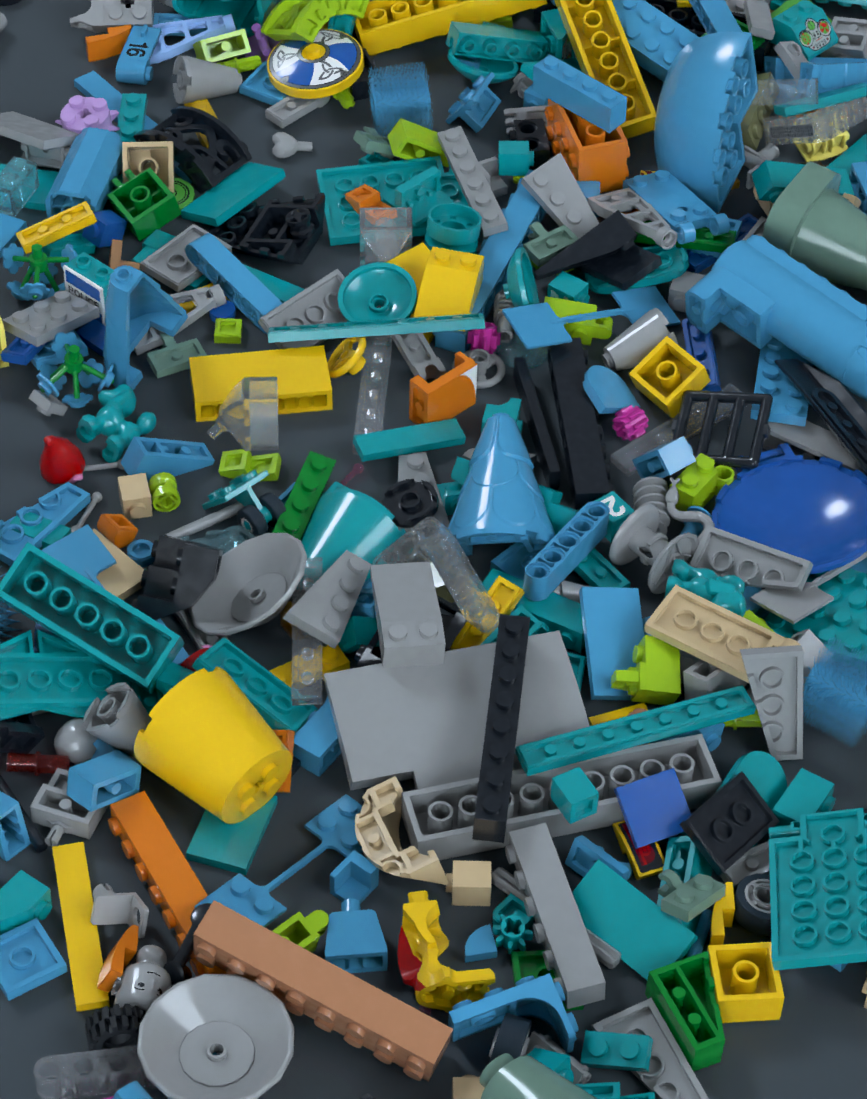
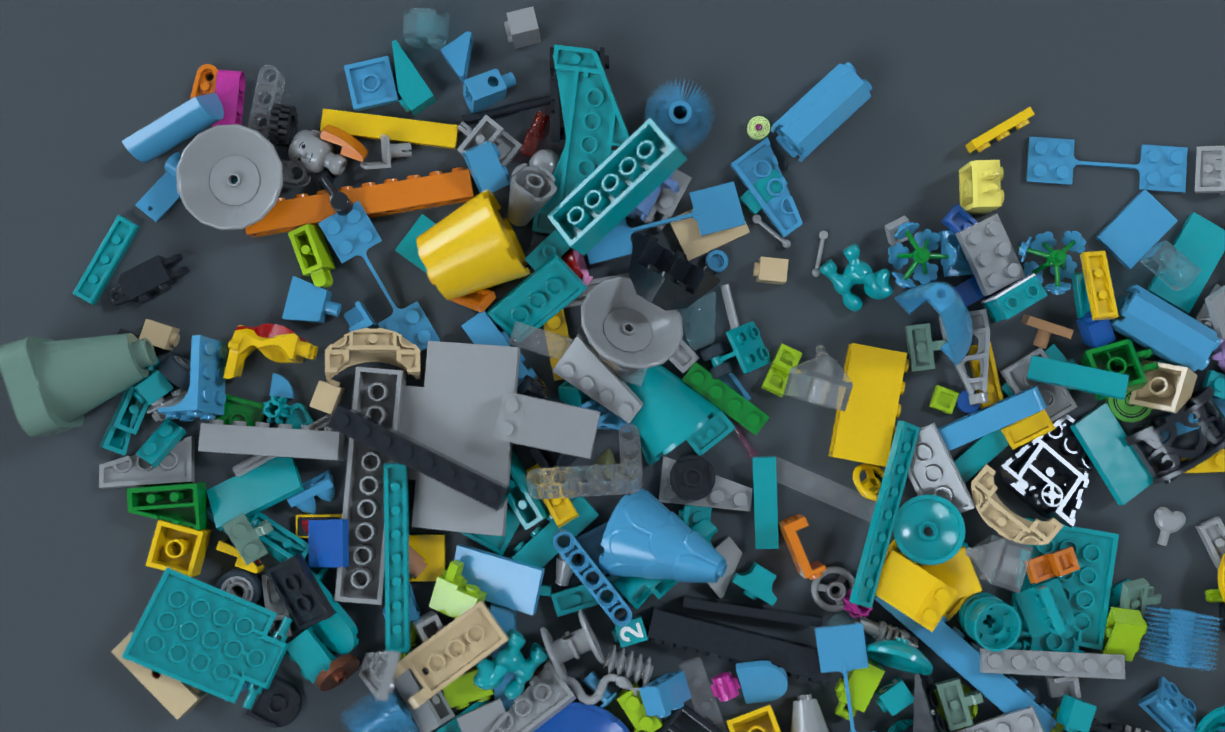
camera: 110 degrees right, 40 degrees up
red hat [39,435,86,484] -> none
orange brick [97,514,139,548] -> none
dark azure slope [121,436,215,482] -> none
lime wheel [148,472,181,512] -> none
nougat brick [193,900,453,1082] -> none
light grey plate [391,333,446,380] -> none
teal panel [550,767,599,824] -> none
none -> copper plate [315,654,360,691]
none -> tan windscreen [971,464,1063,545]
none -> yellow tile [1001,409,1056,450]
none -> teal tile [1026,355,1129,400]

